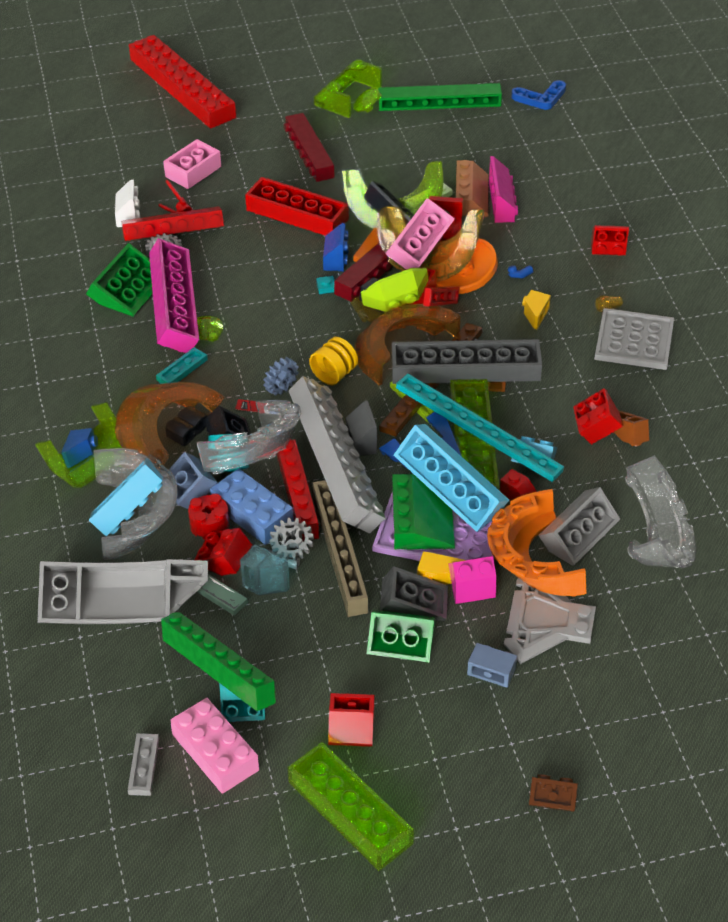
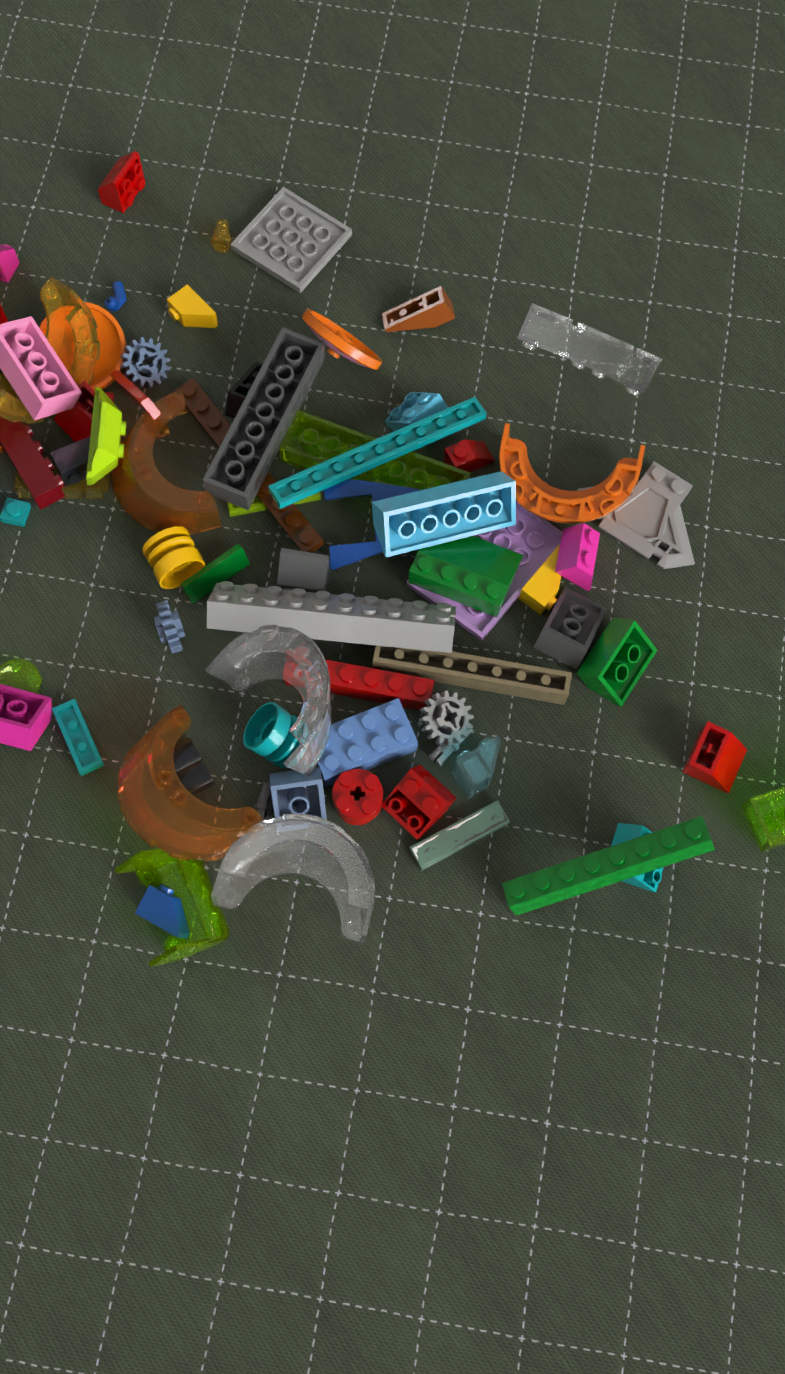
camera: 70 degrees left, 25 degrees up
light grey slope [37,559,208,624] -> none
medium azure slope [89,458,163,536] -> none
light grey plate [128,734,159,796] -> none
bright pink brick [170,698,259,794] -> none
black slope [204,406,255,448] -> none
red sticker [235,399,272,414] -> none
sand blue brick [467,643,517,688] -> none
light grey slope [538,487,620,565] -> none
red slope [573,388,623,445] -> none
none -> sand blue gear [120,337,171,389]
none -> green tile [180,544,250,604]
none -> orange dish [302,308,383,370]

